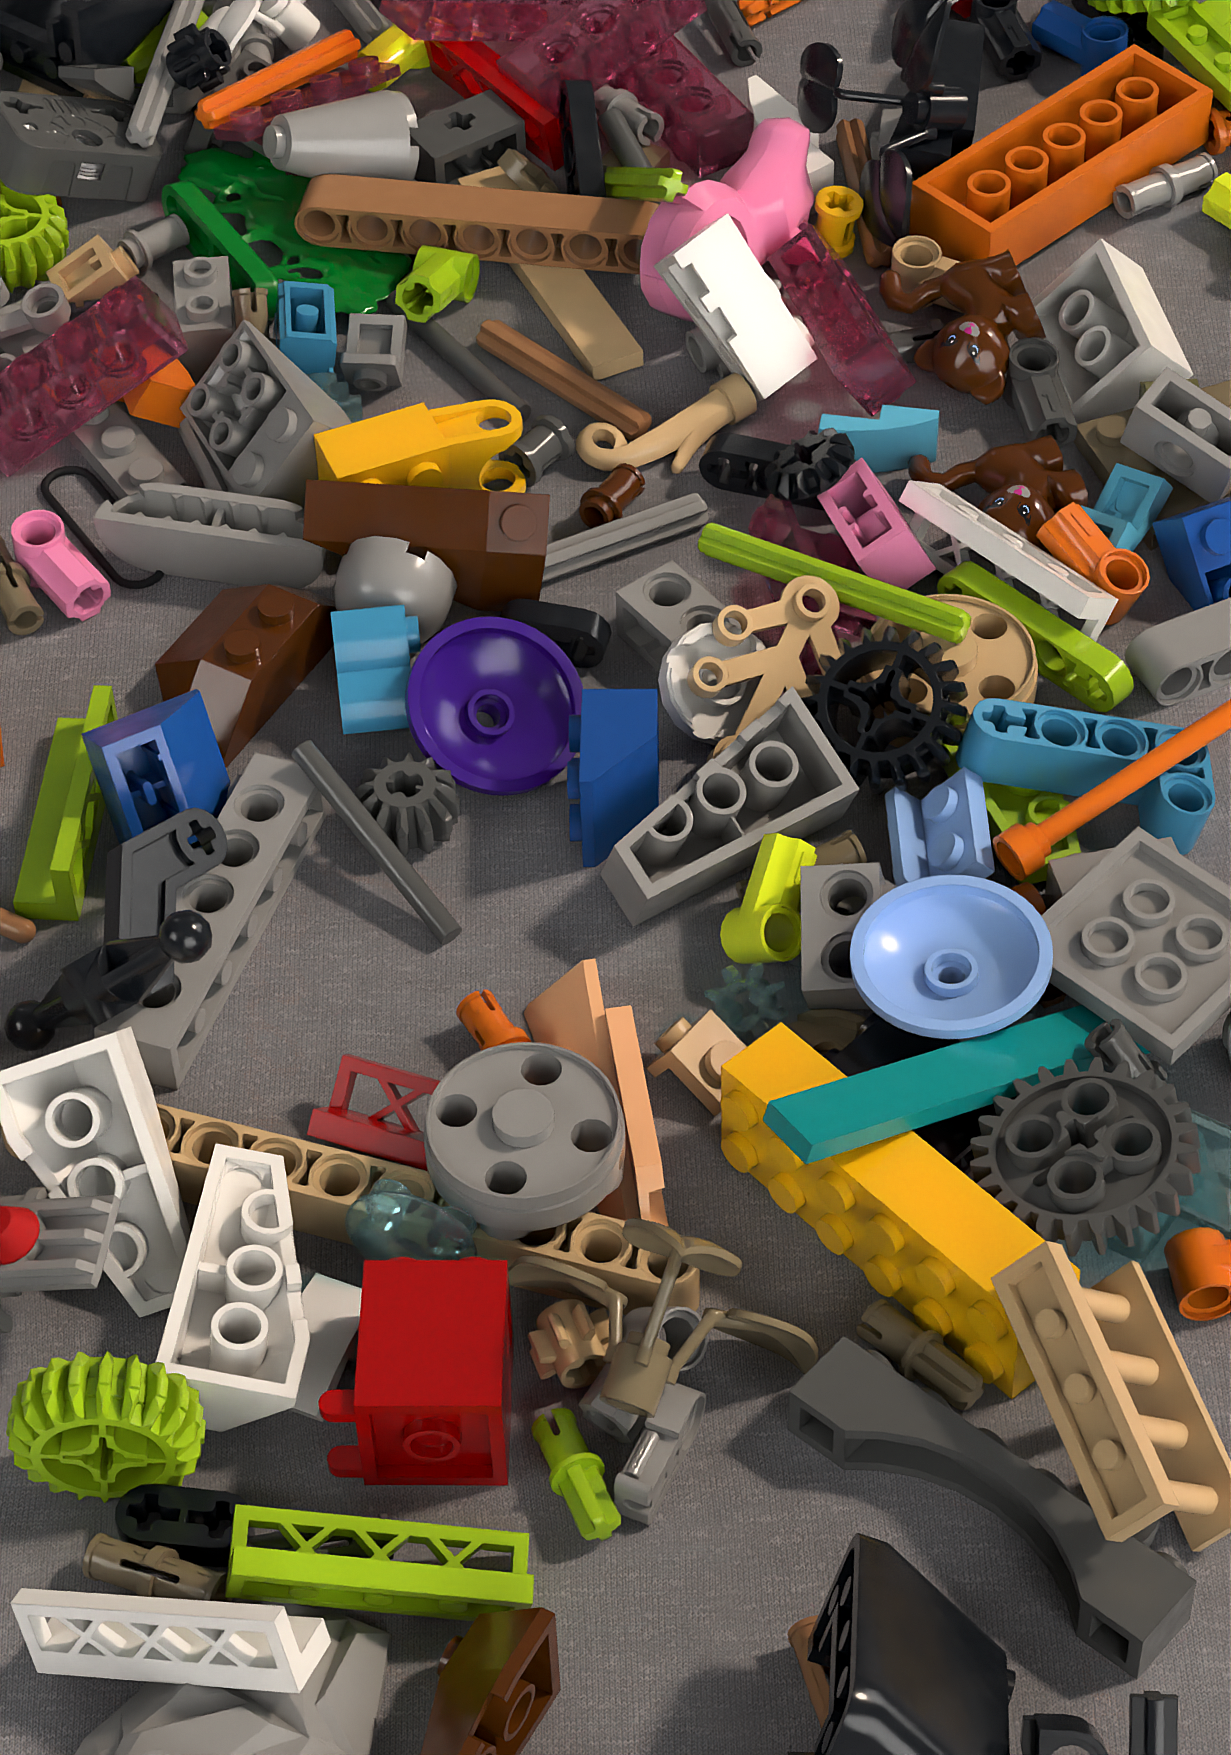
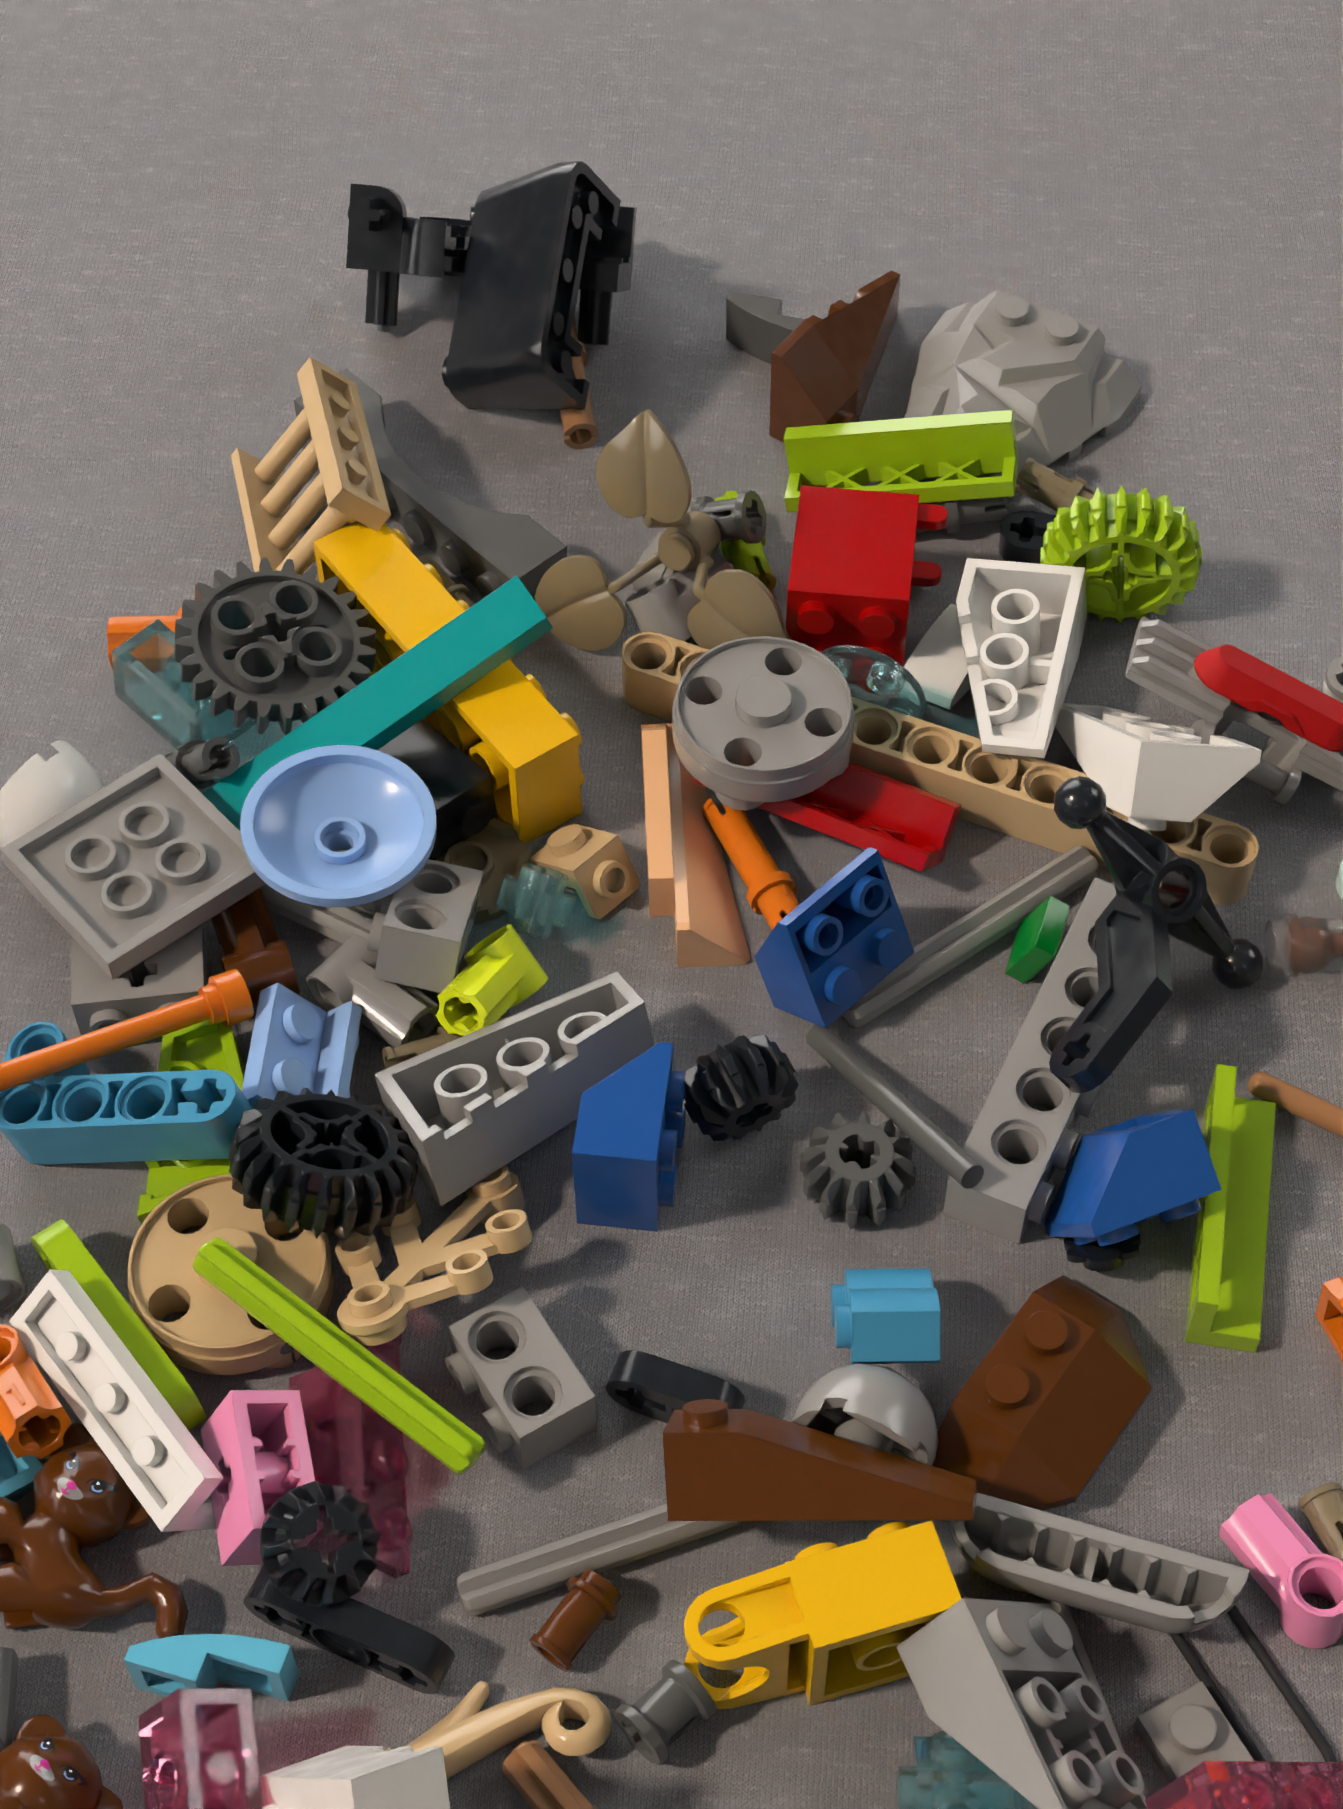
camera: 175 degrees left, 5 degrees up
white fence [10,1588,331,1694] -> none
dark purple dish [405,616,583,796] -> none
white tile [658,621,767,745] -> none
none -> black gear [684,1034,799,1141]
none -> dark grey bush [691,490,766,544]
none -> blue slope [754,847,914,1029]
none -> light grey axle [842,846,1099,1027]
none -> green tile [1005,895,1070,984]

